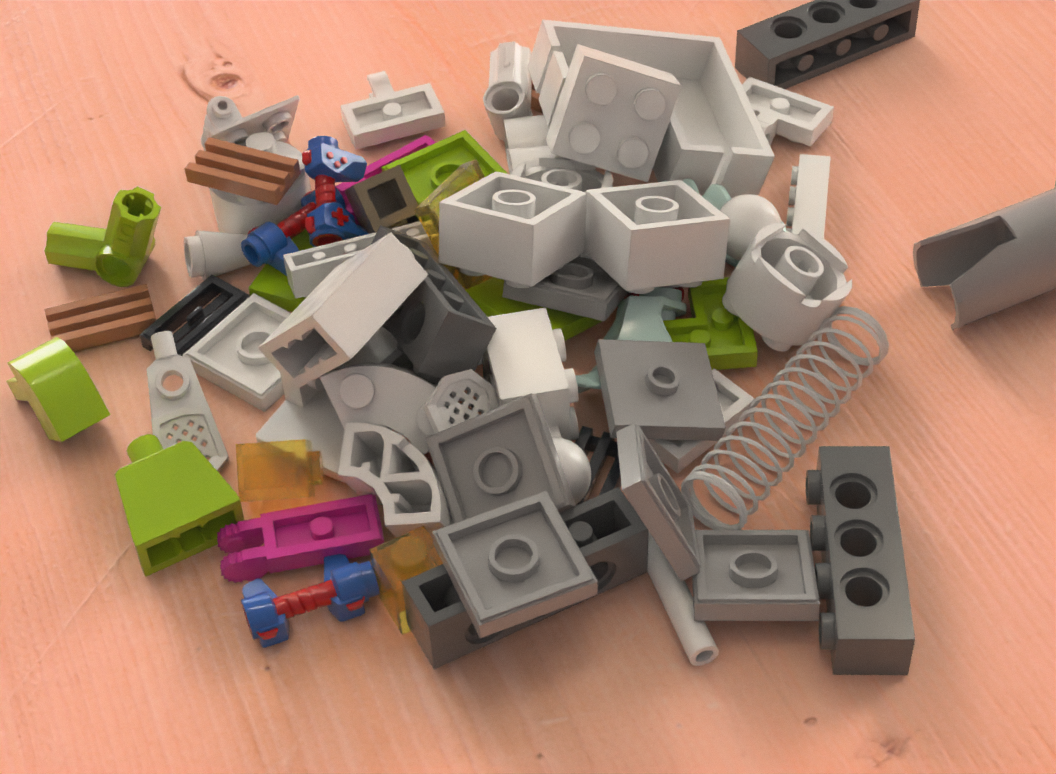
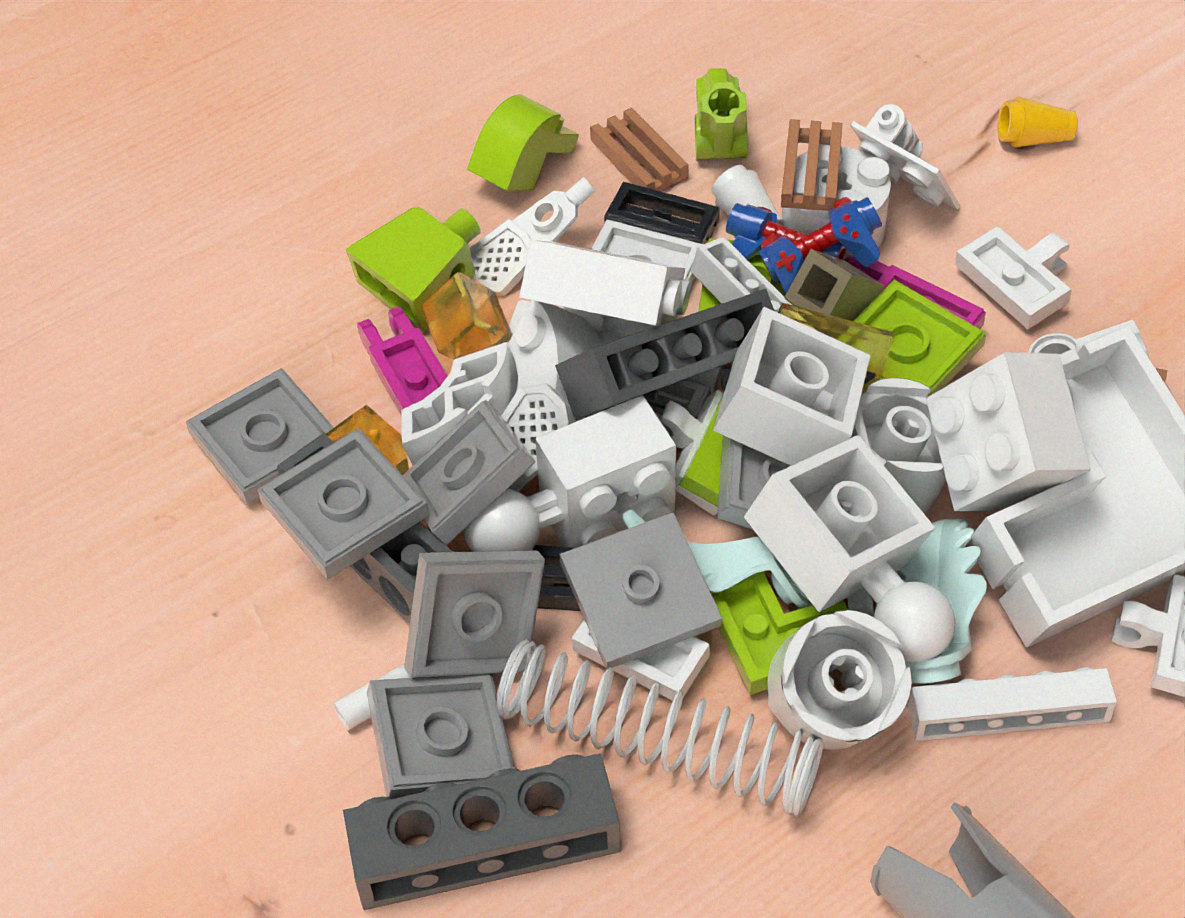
camera: 75 degrees right, 5 degrees up
blue piece [241,554,380,648] -> none
none -> light grey plate [185,368,342,505]
none -> yellow cone [997,96,1078,148]

